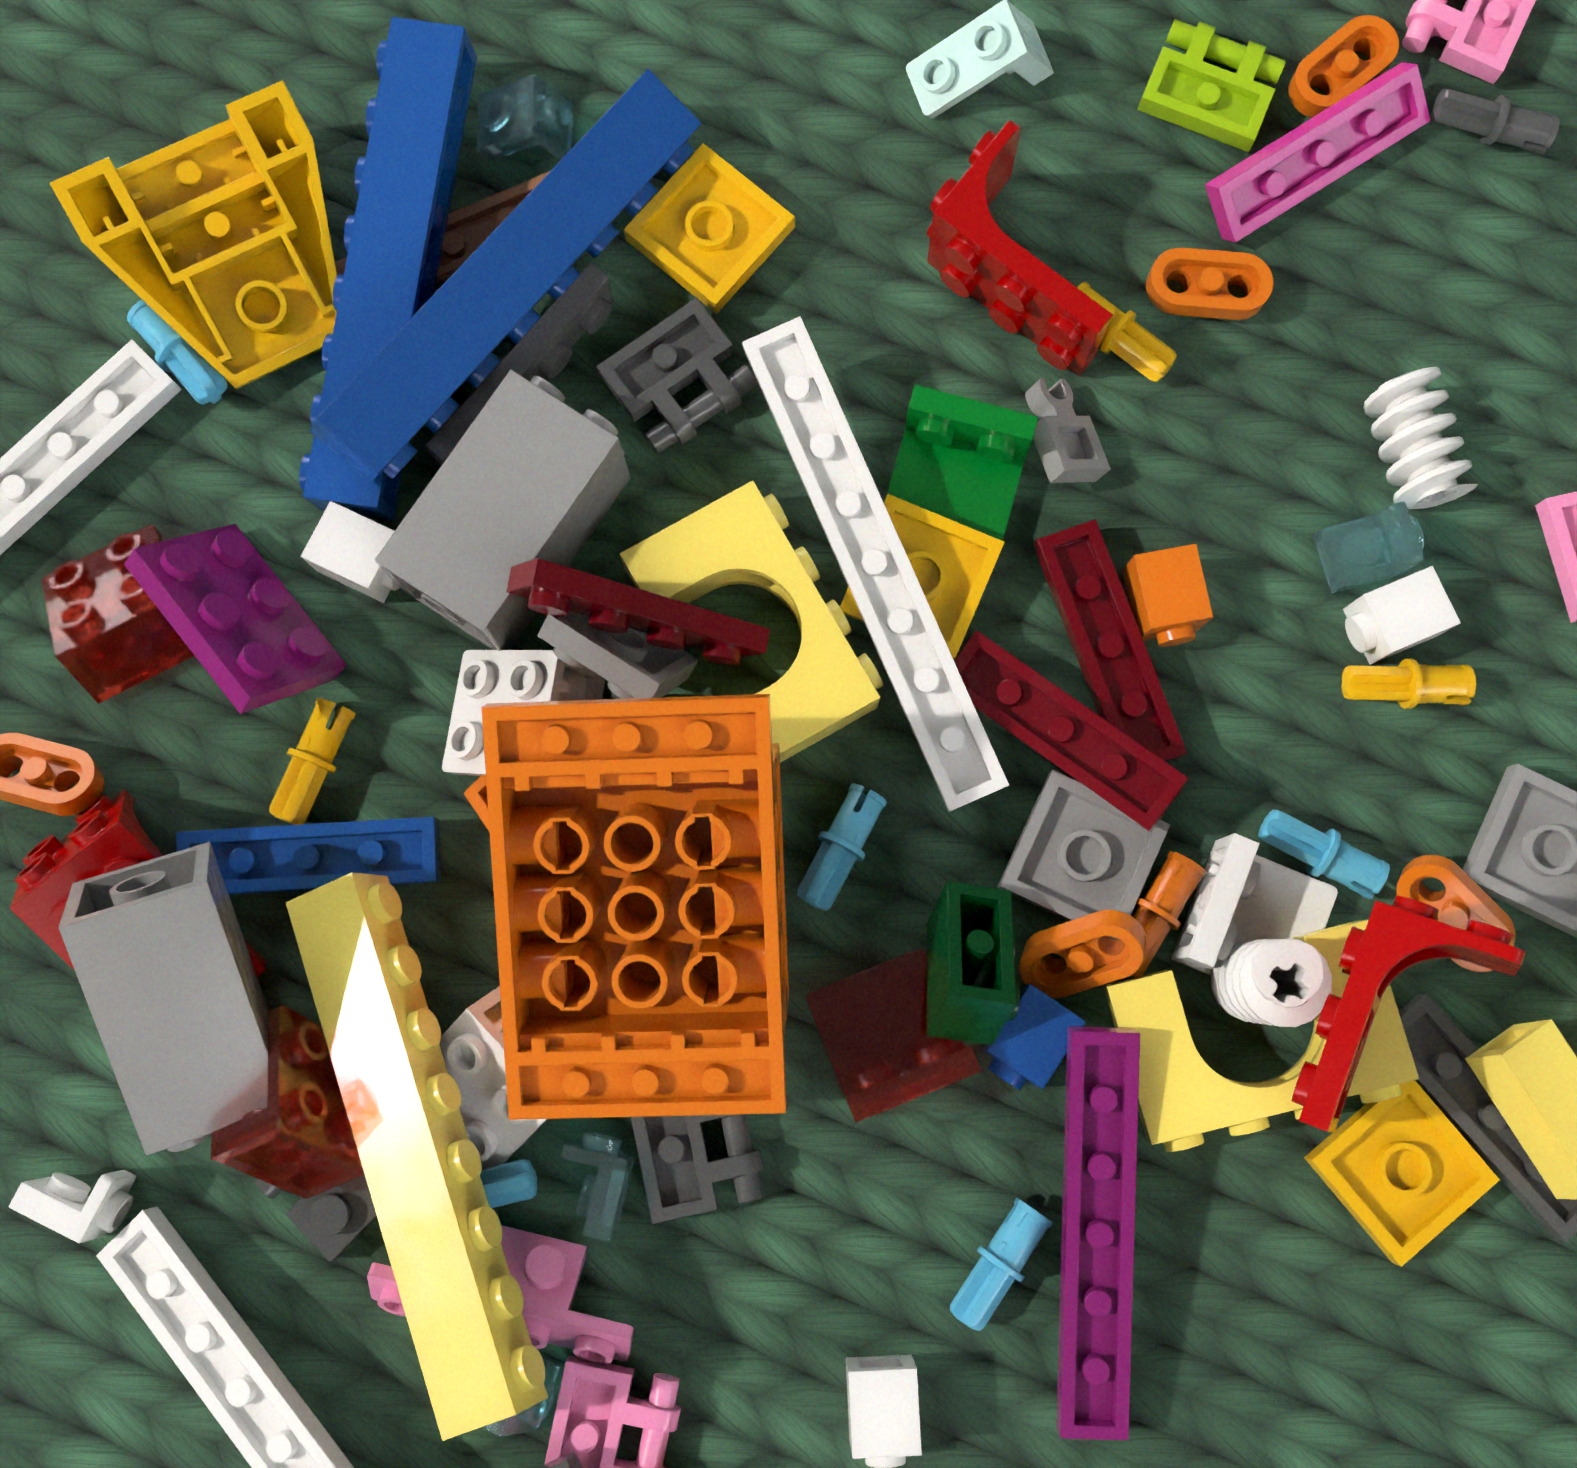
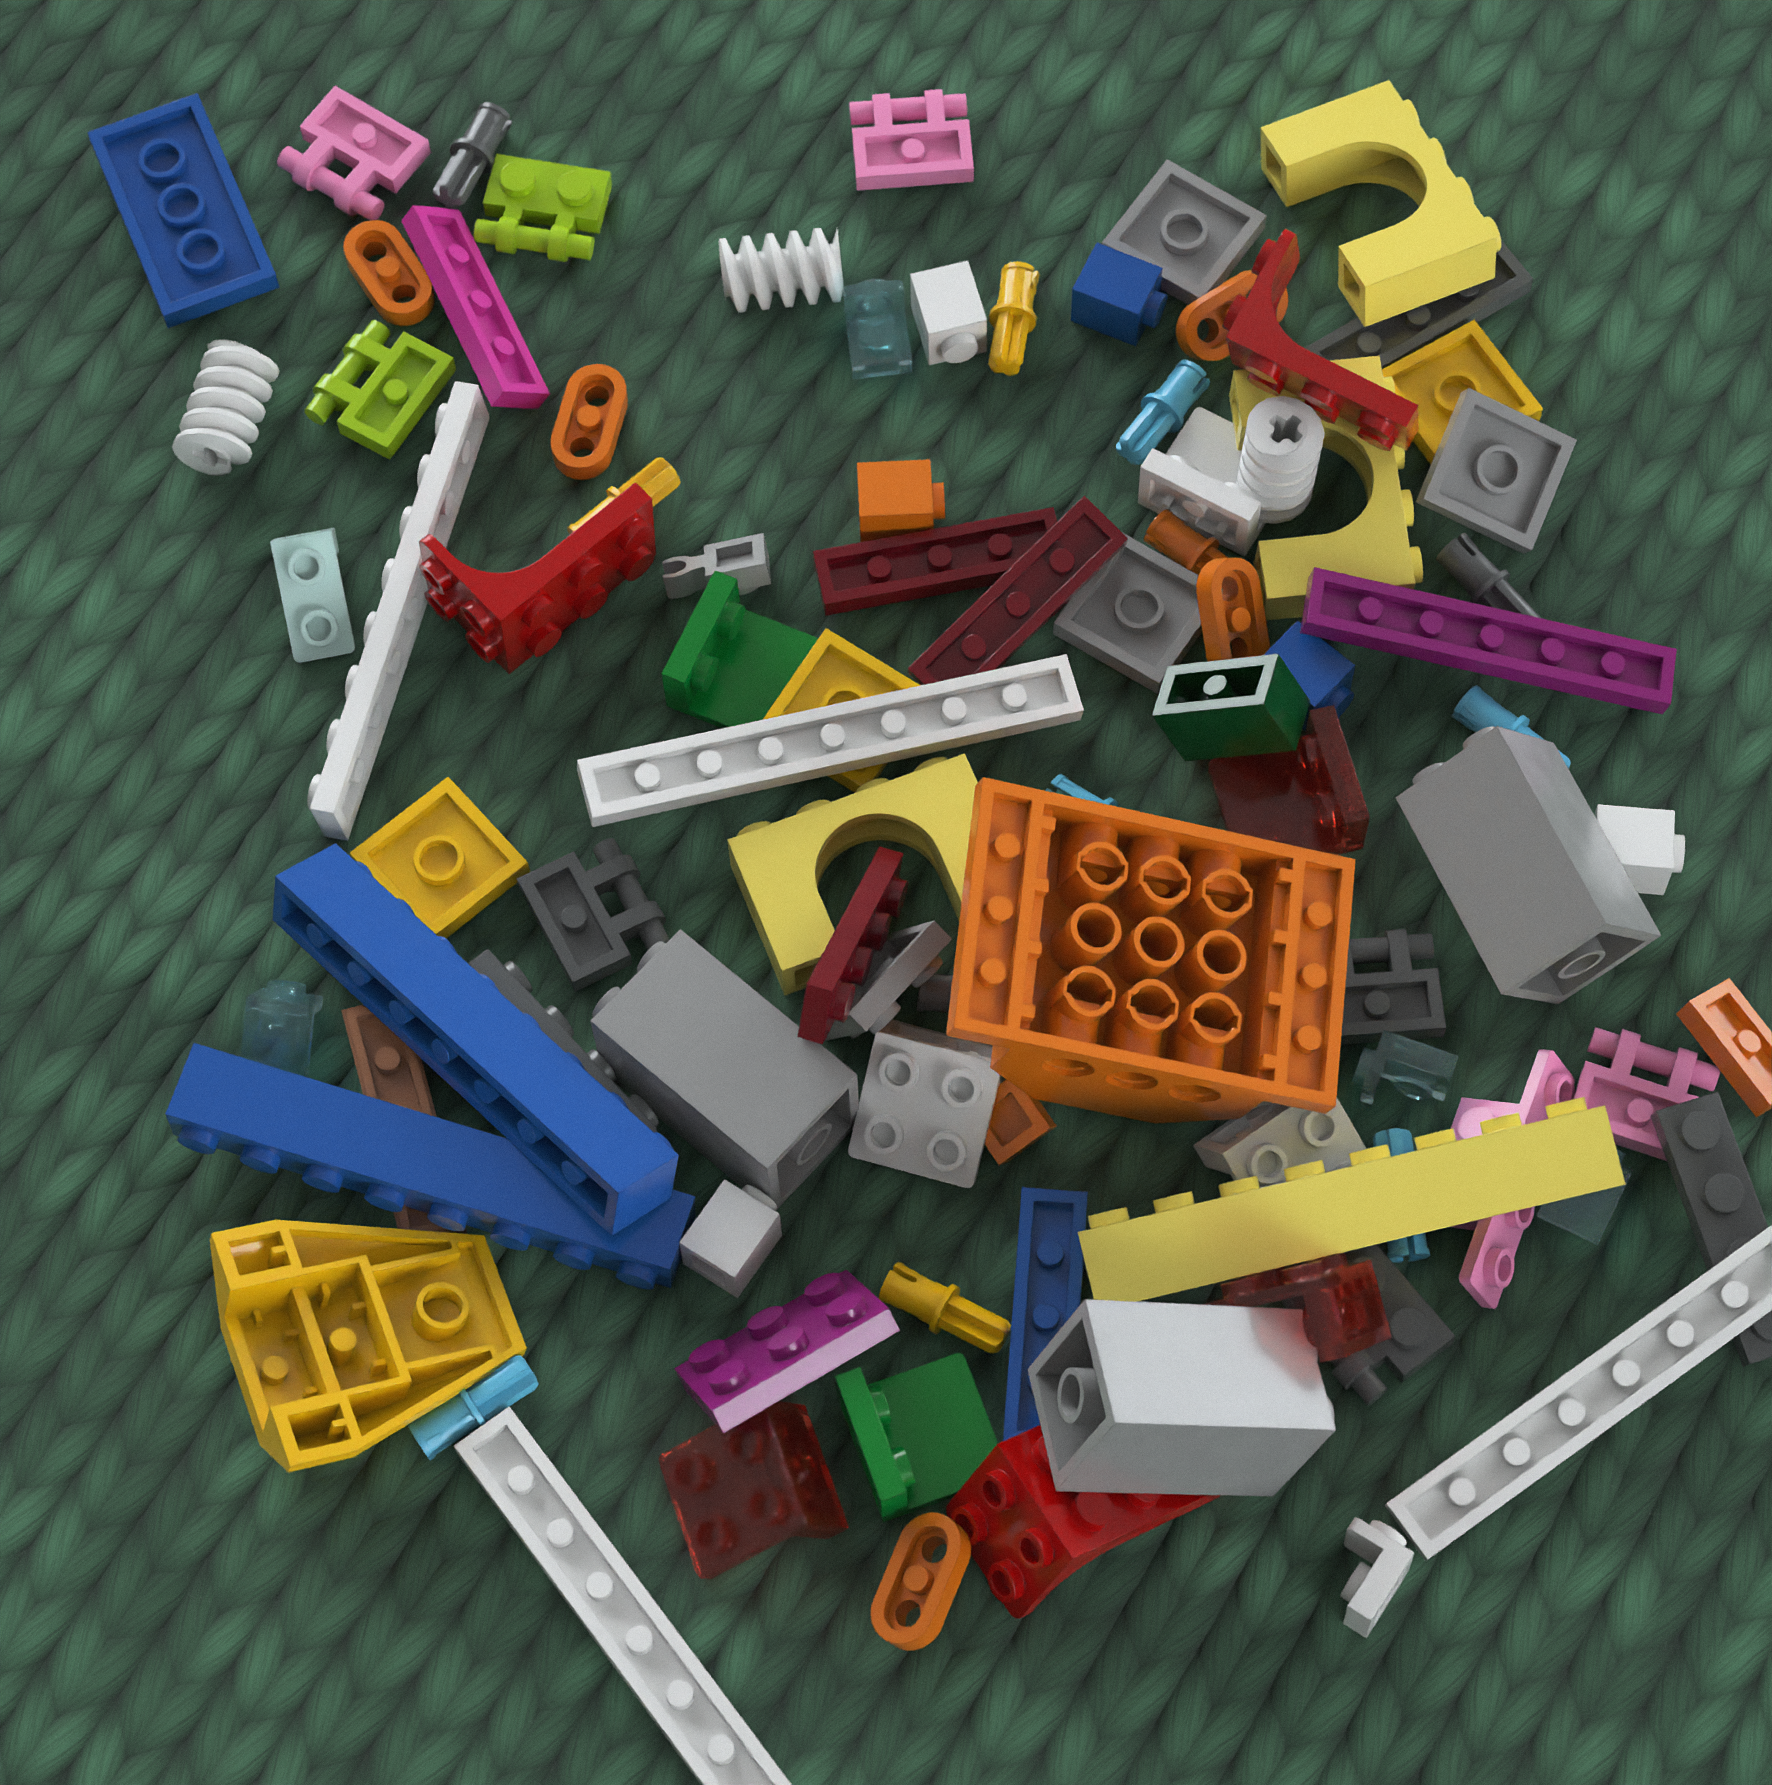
camera: 80 degrees left, 15 degrees down
none -> white plate [307,381,490,841]
none -> lime plate [474,154,612,262]
none -> green bracket [835,1353,998,1522]
none -> blue brick [1071,243,1168,346]
none -> light grey brick [1396,726,1662,1004]
none -> light grey plate [1416,388,1577,554]
none -> dark grey axle [1436,533,1541,618]

